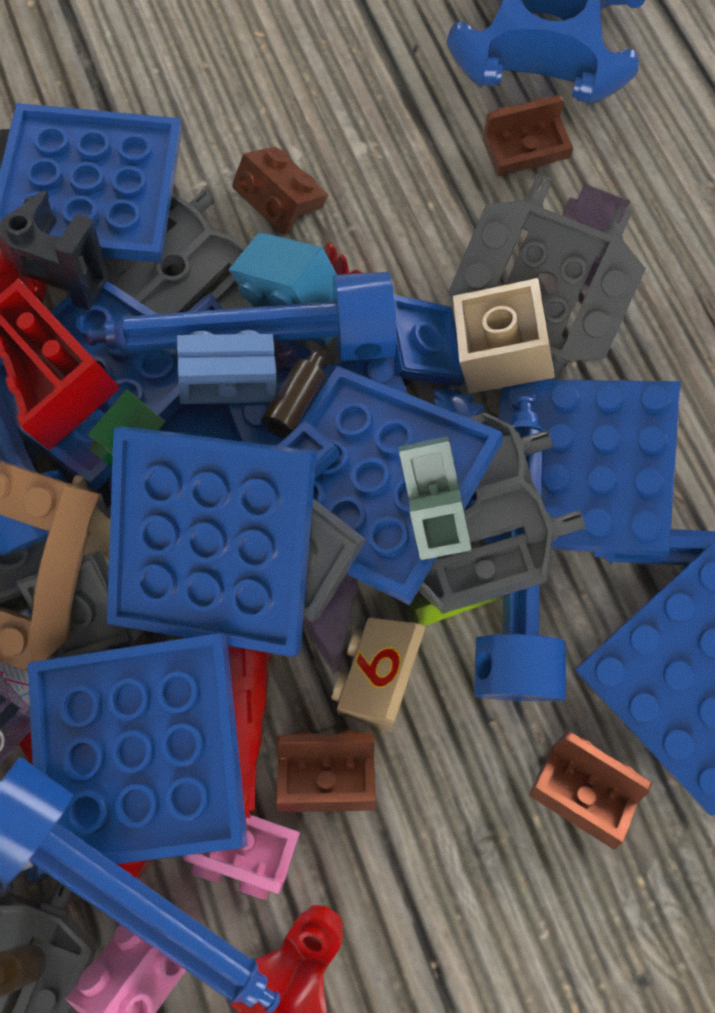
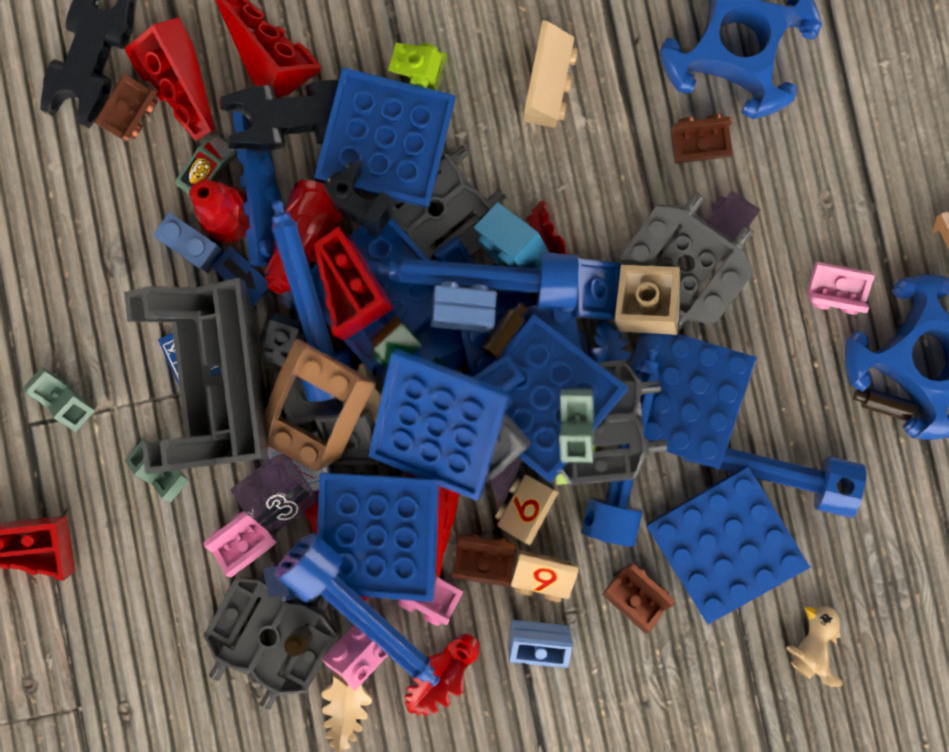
camera: 10 degrees right, 15 degrees up
copper bracket [232,146,329,234] -> none
none -> lime tile [388,43,447,91]
none -> medium blue brick [507,620,573,668]
none -> tan slope [510,549,579,602]
none -> tan slope [523,20,578,128]

